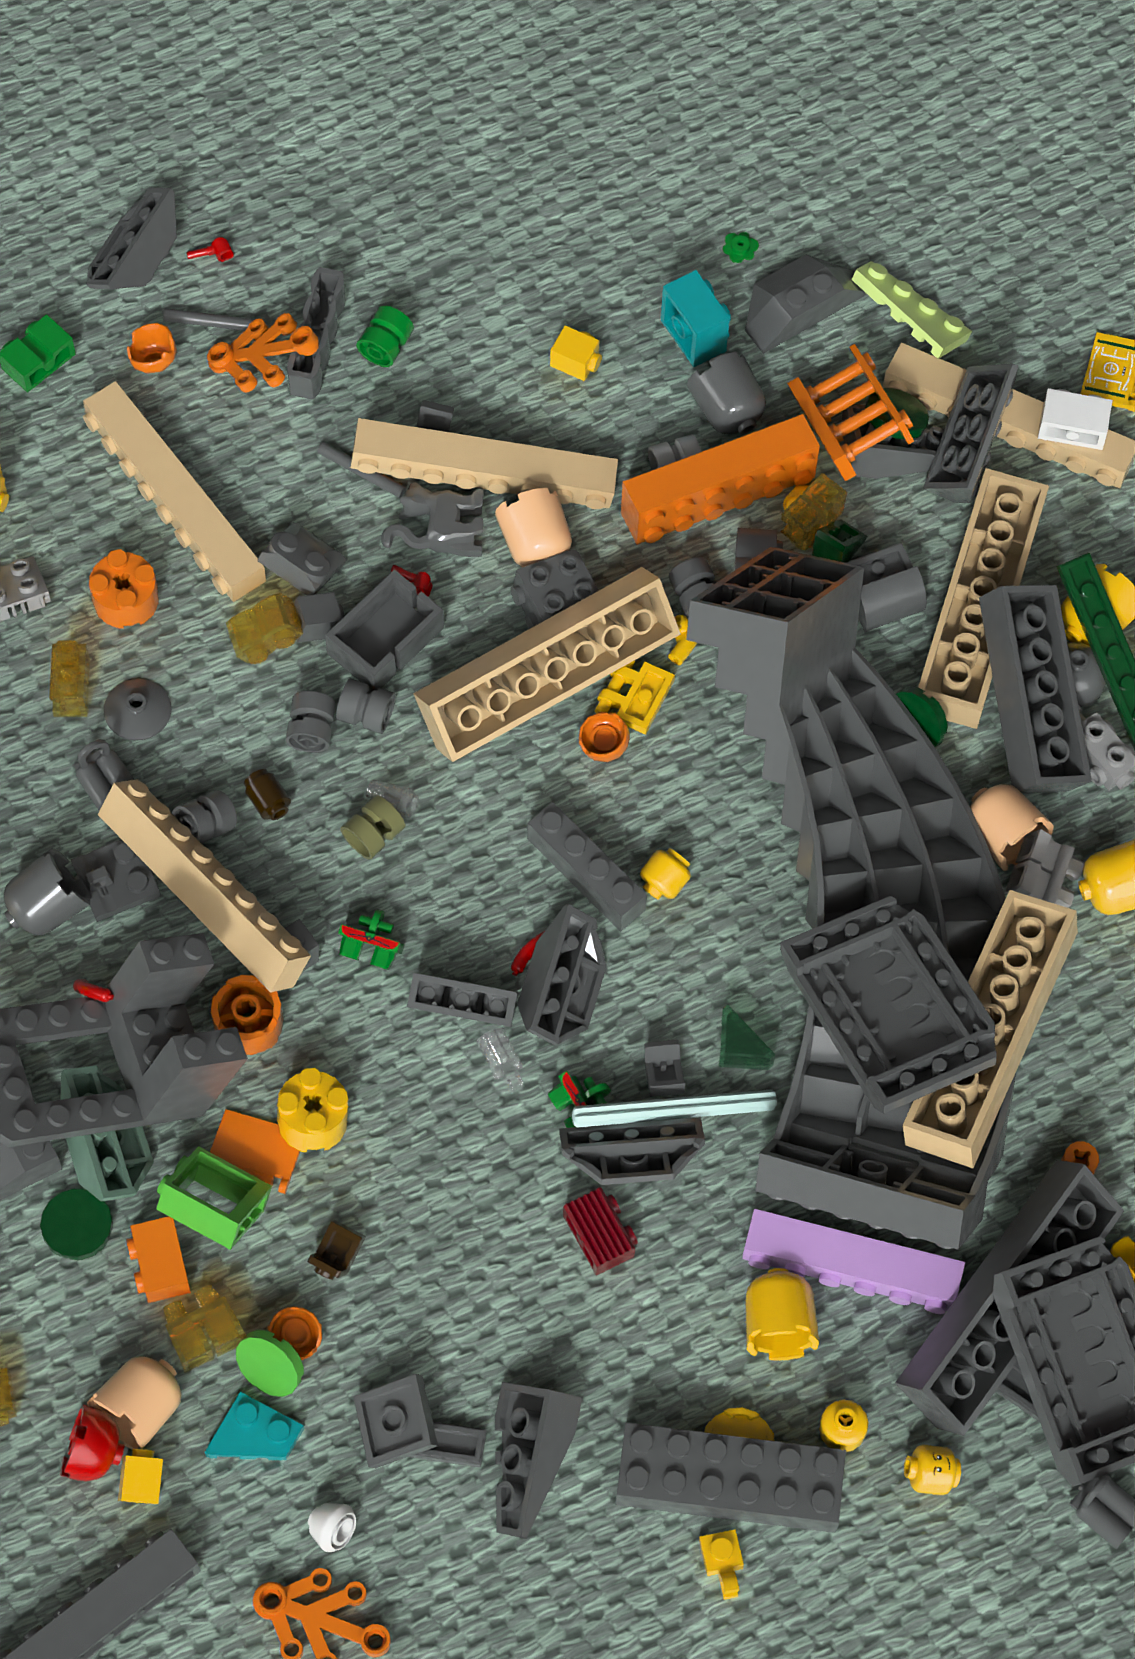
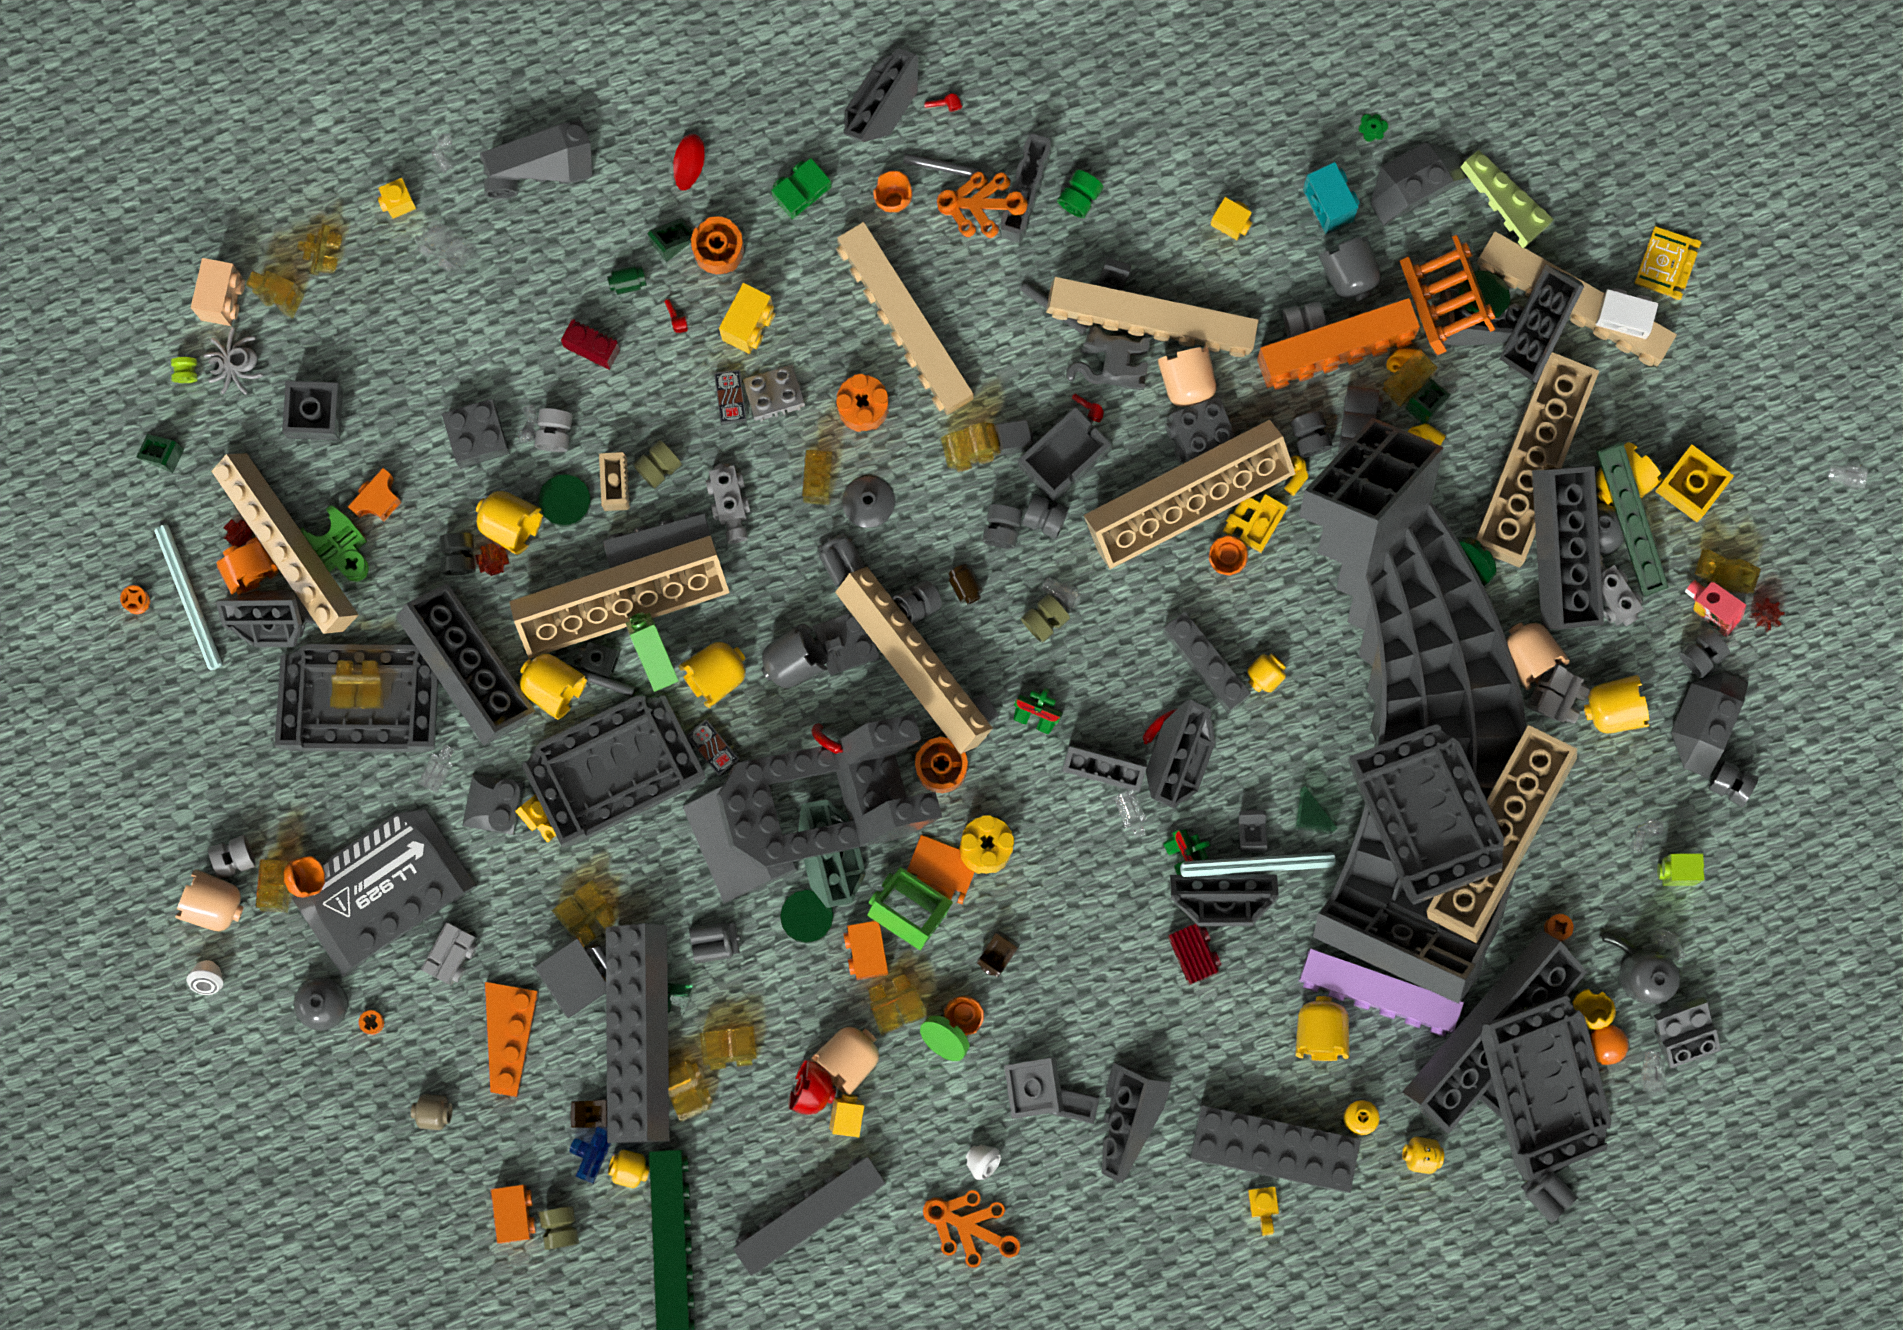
camera: 10 degrees right, 15 degrees up
teal wing [205,1392,304,1460] -> none
dark grey slope [258,522,347,595] -> none
yellow plate [704,1407,775,1441] -> none
dark grey brick [847,543,927,632] -> none

